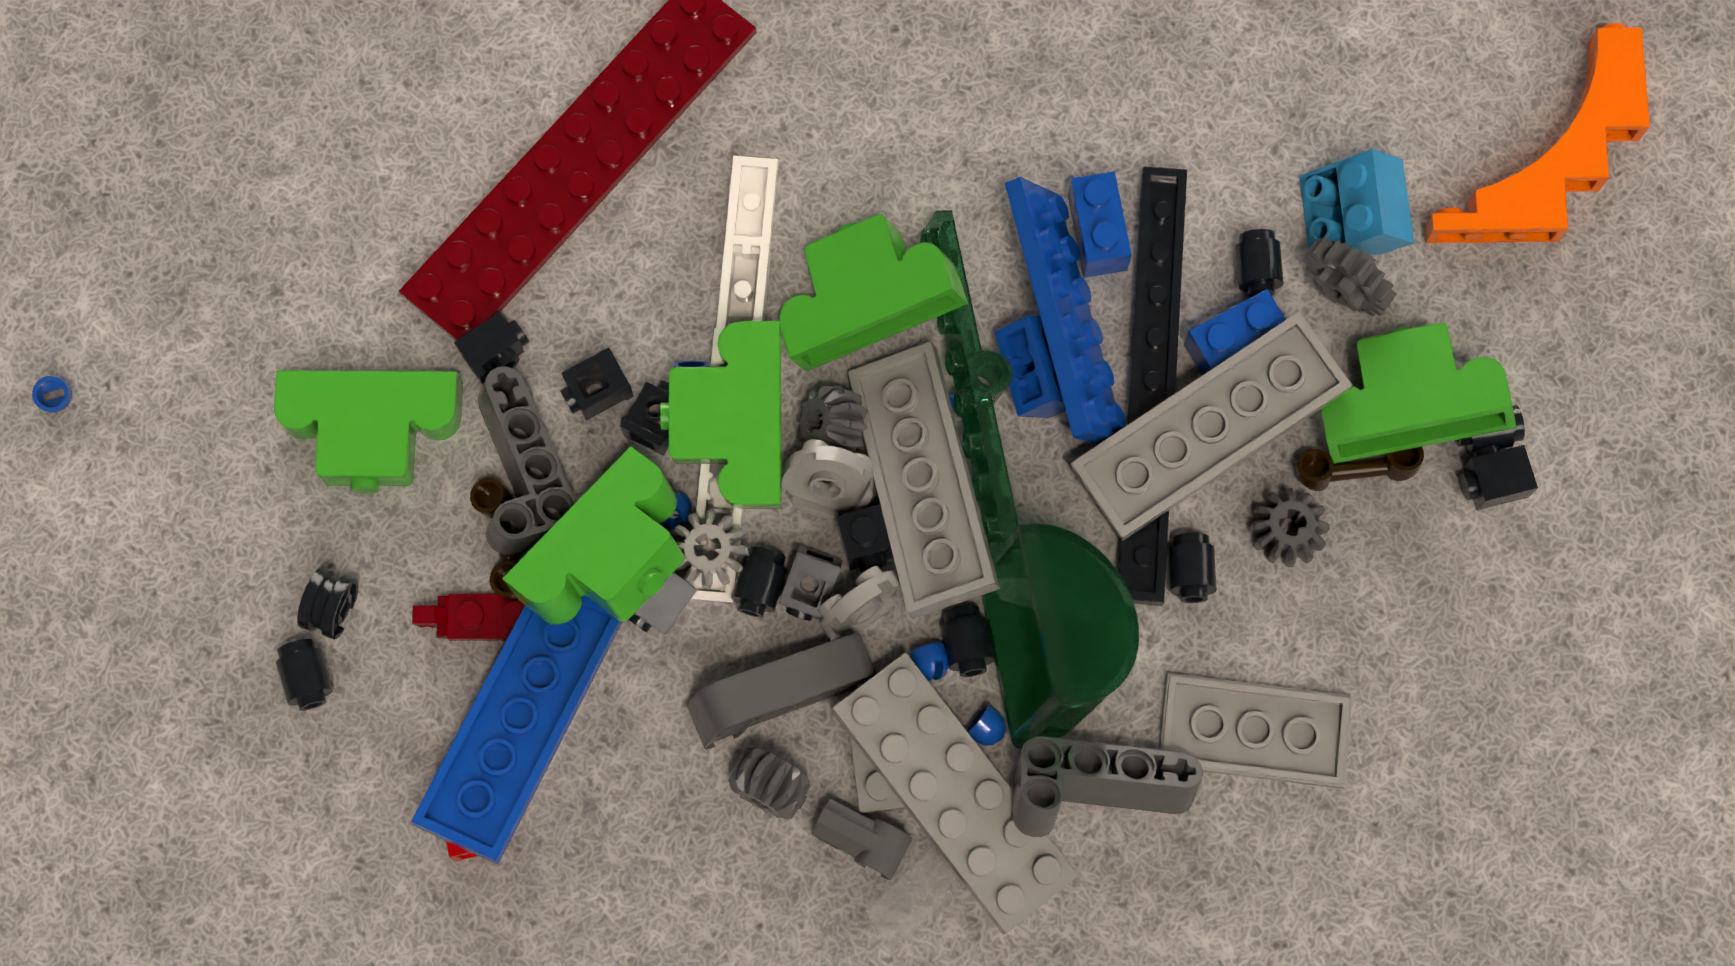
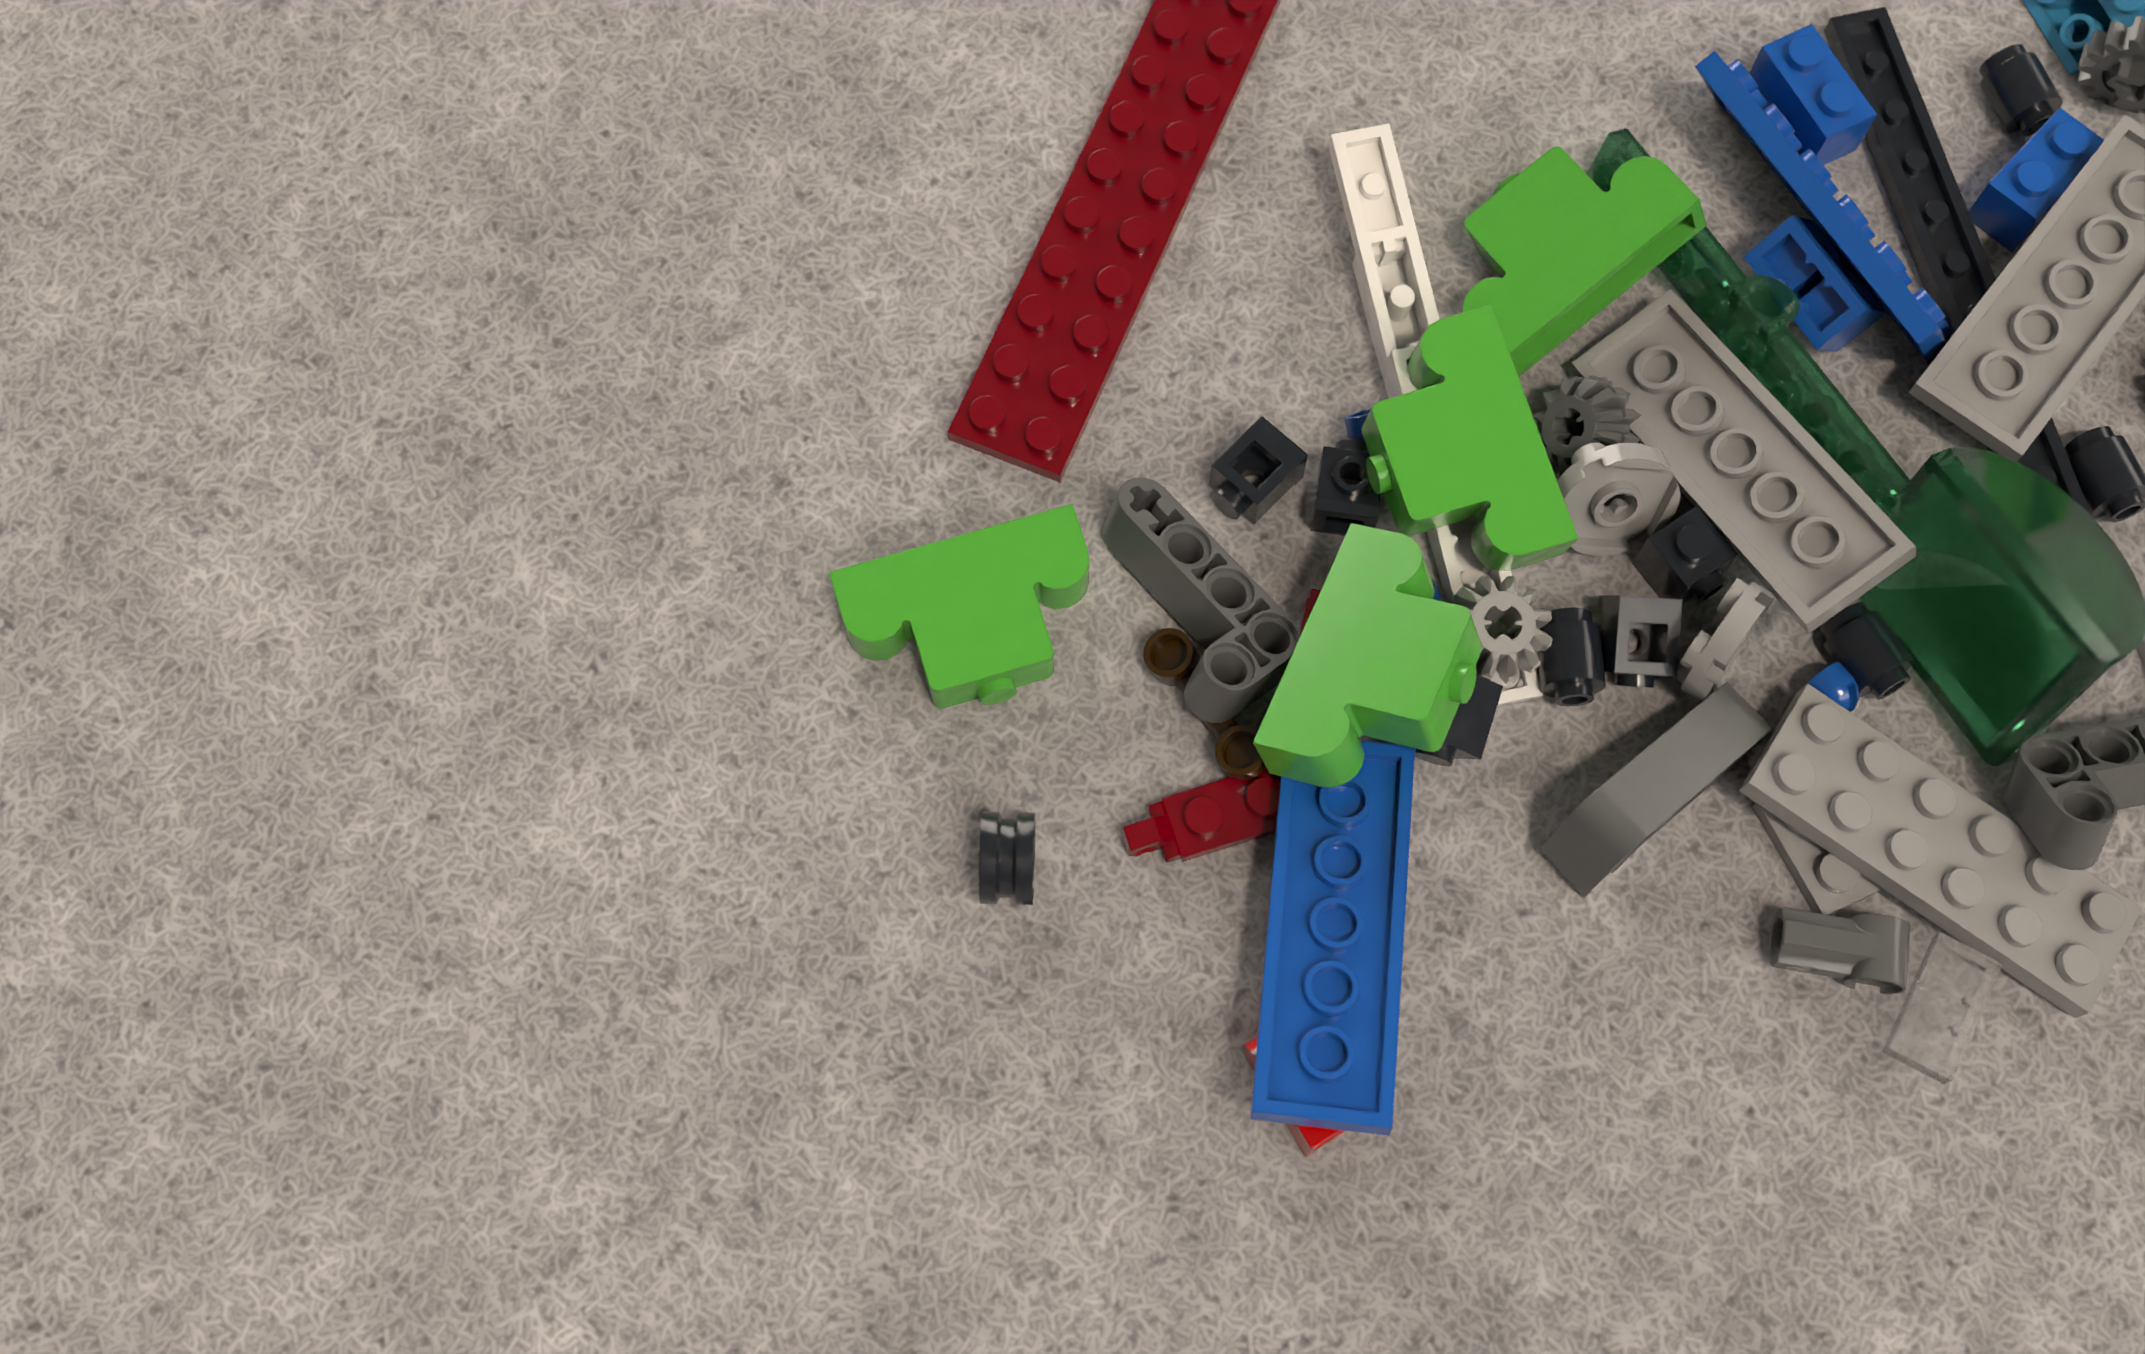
camera: 20 degrees left, 5 degrees down
blue hinge [32,376,72,412] -> none
black brick [276,639,333,711] -> none
black brick [454,312,529,385] -> none
dark grey gear [728,747,810,819] -> none
blue hinge [967,704,1007,746] -> none

